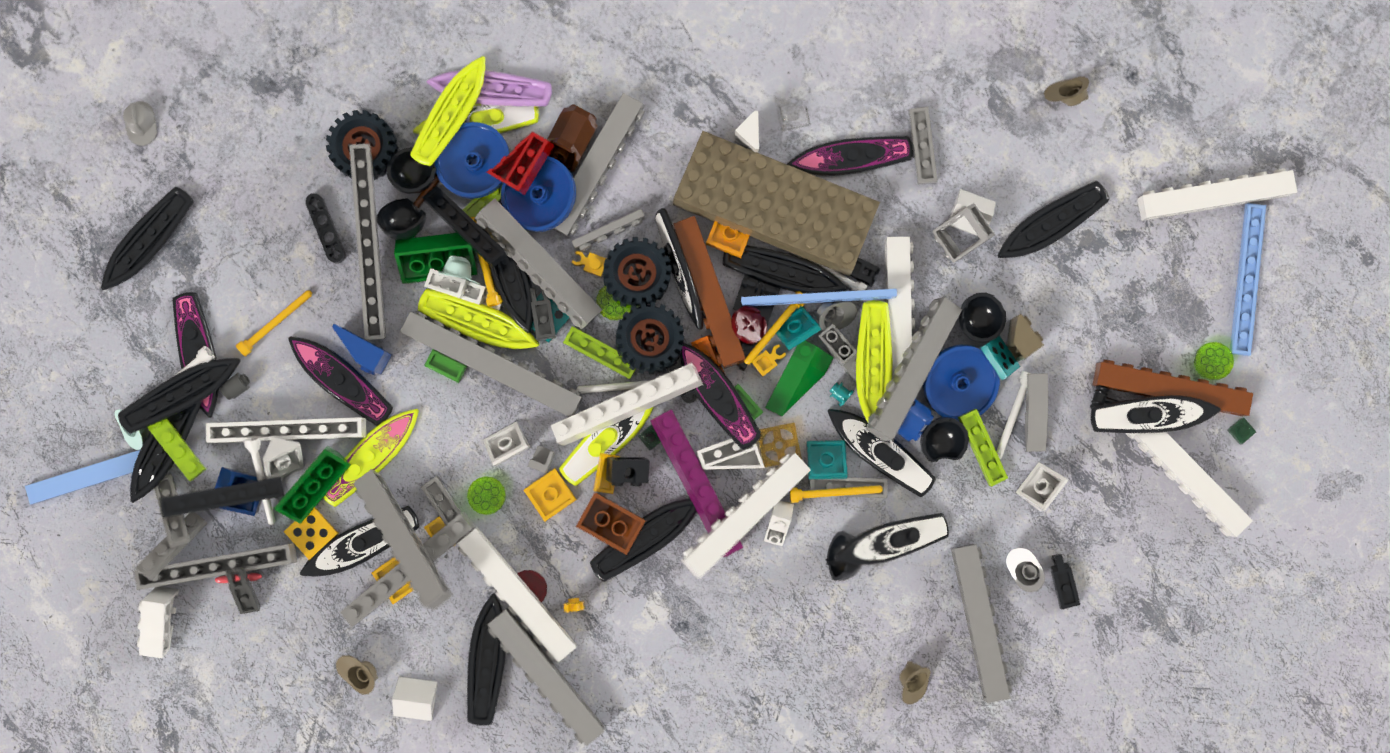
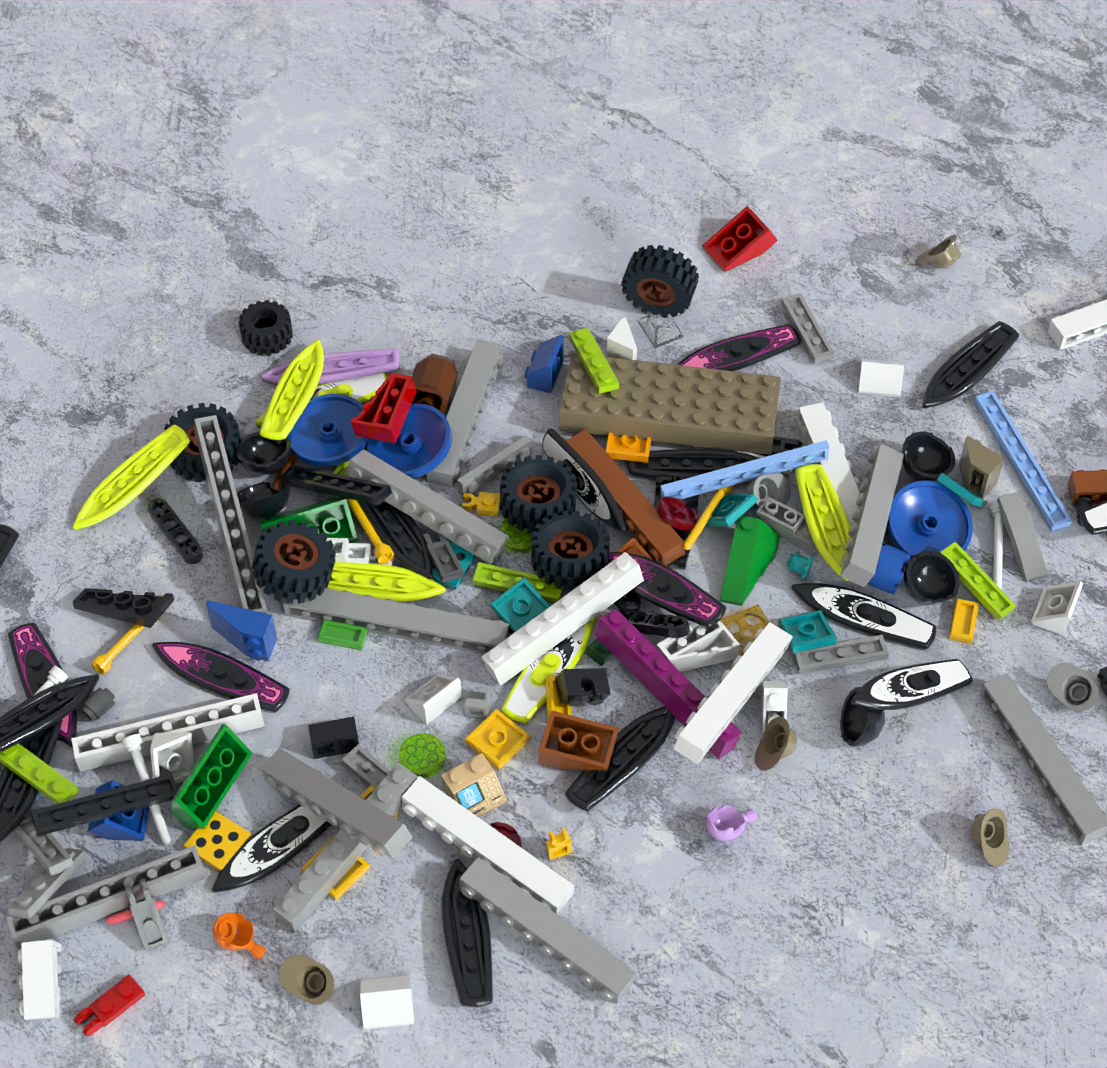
camera: 15 degrees left, 30 degrees down
neon yellow piece [323,409,419,507] -> none
light aqua piece [438,256,480,285] -> none
yellow plate [752,344,786,377] -> none
yellow piece [790,485,883,503] -> none
light grey window [932,203,995,263] -> none
none -> neon yellow piece [73,425,190,530]
none -> black wing [73,588,174,628]
none -> red hinge [73,974,145,1036]
none -> orange hair [212,913,266,959]
none -> black tyre [238,300,293,356]
none -> black wheel [252,520,336,604]
none -> black hinge [308,716,359,759]
none -> tan slope [441,753,507,818]
none -> teal tile [489,578,550,633]
none -> blue slope [524,335,564,393]
none -> lime plate [569,328,619,394]
none -> black beam [618,609,690,638]
none -> black wheel [621,245,699,318]
none -> red slope [702,206,778,272]
none -> lavender hair [705,805,757,842]
none -> dark tan piece [755,717,797,771]
none -> yellow tile [949,598,979,644]
none -> light blue tile [973,391,1072,531]

